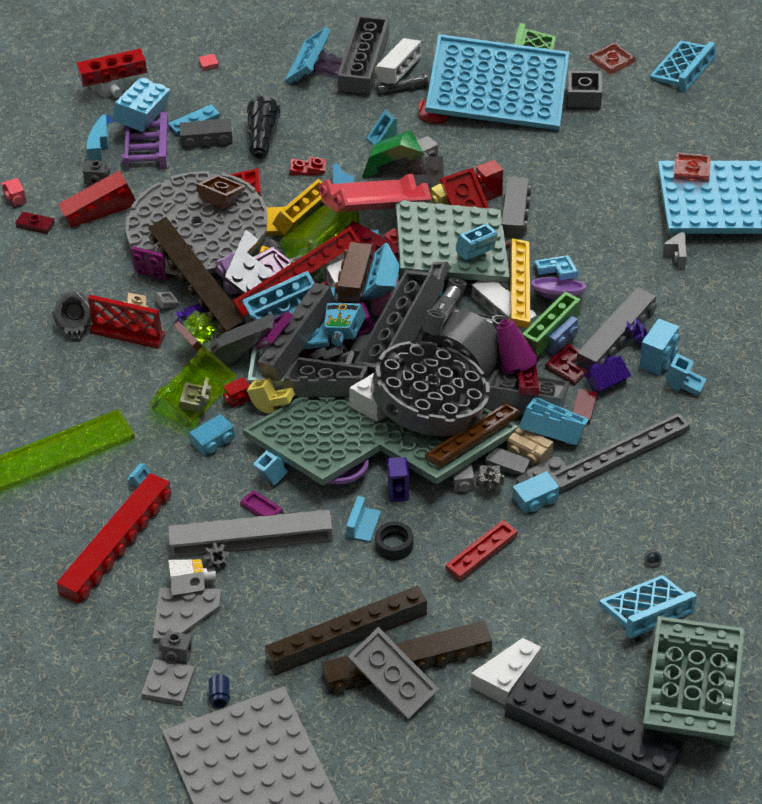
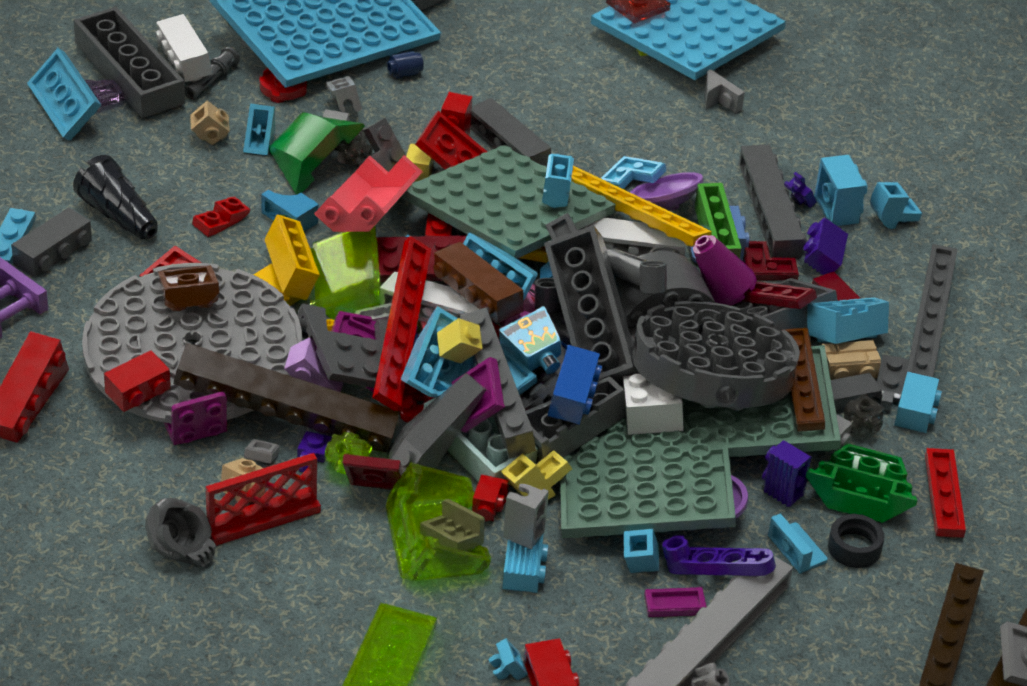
camera: 50 degrees left, 5 degrees down
none -> red brick [104,350,171,412]
none -> tan brick [190,101,230,145]
none -> light grey hinge [326,76,362,112]
none -> dark blue brick [387,51,424,79]
none -> light yellow brick [437,318,482,364]
none -> light grey hinge [503,484,549,550]
none -> blue brick [547,345,602,425]
none -> dark purple beam [662,535,776,576]
none -> green wedge [806,443,918,523]

